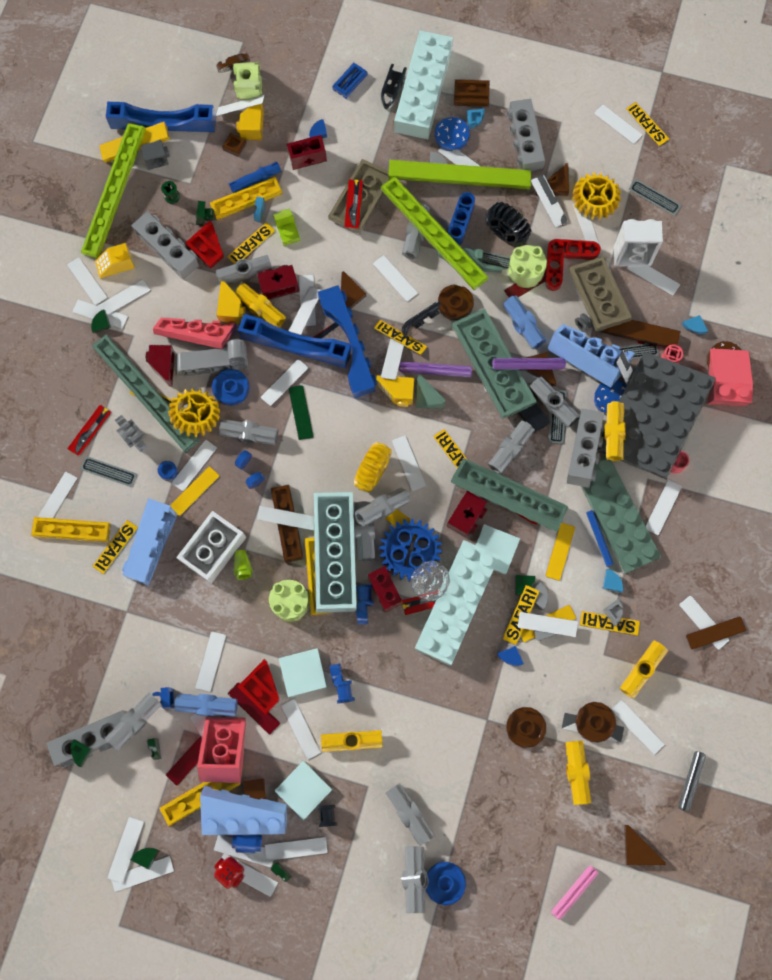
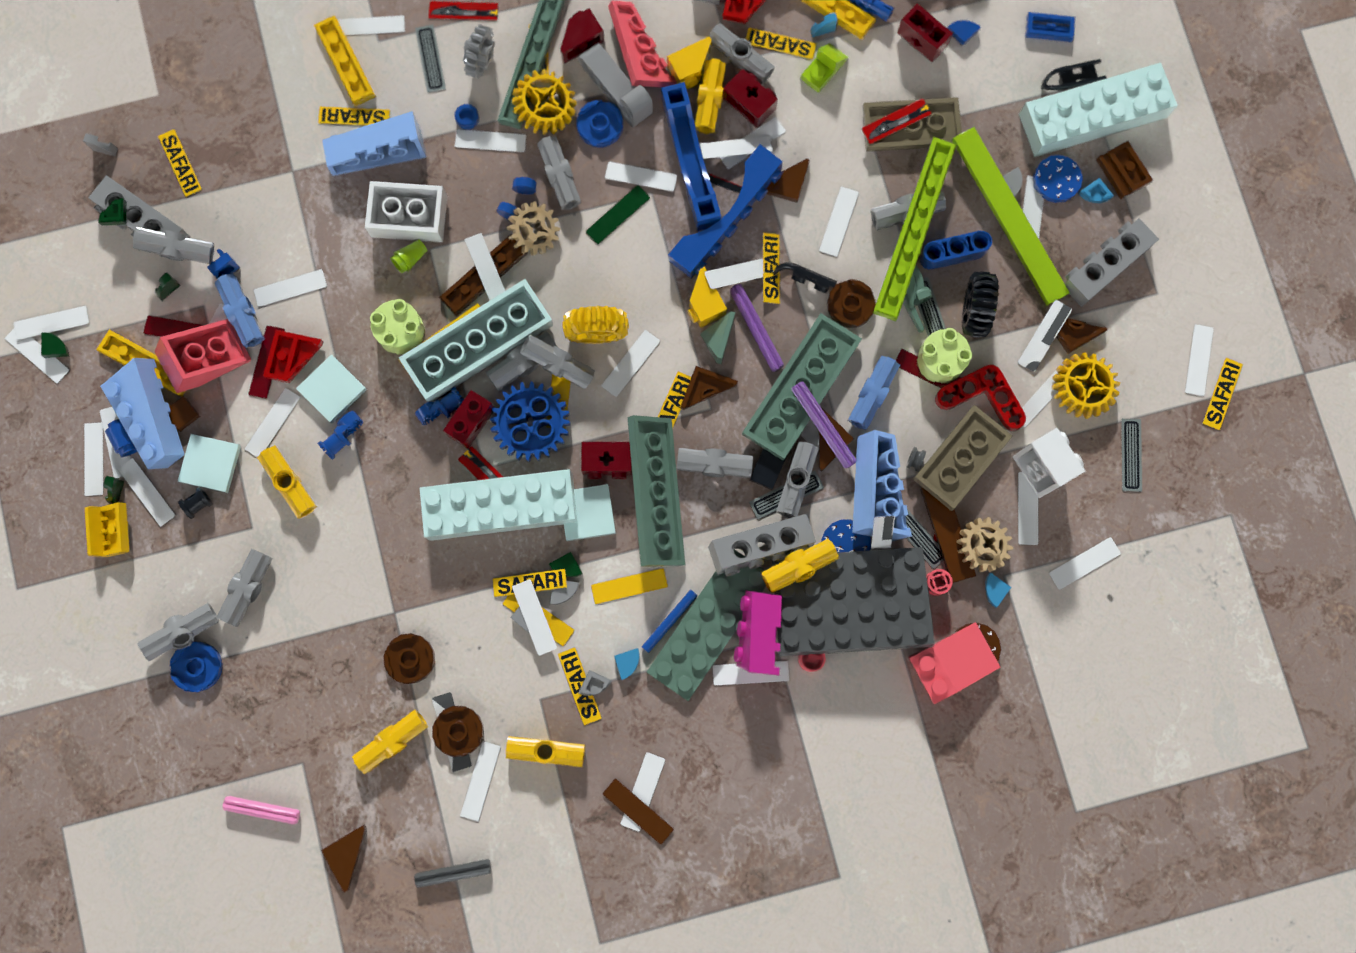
camera: 55 degrees right, 5 degrees up
yellow sticker [170,466,220,516] -> none
red head [214,856,245,889] -> none
clear tile [411,561,450,601] -> none
blue tile [497,646,524,666] -> none
none -> light grey tile [83,134,118,156]
none -> yellow bracket [85,502,130,557]
none -> sticker [158,129,202,197]
none -> tan gear [507,201,560,256]
none -> reddish brown tile [680,366,738,410]
none -> dark pink wedge [734,590,782,675]
none -> tan gear [957,517,1013,572]
none -> white sticker [1049,537,1121,590]

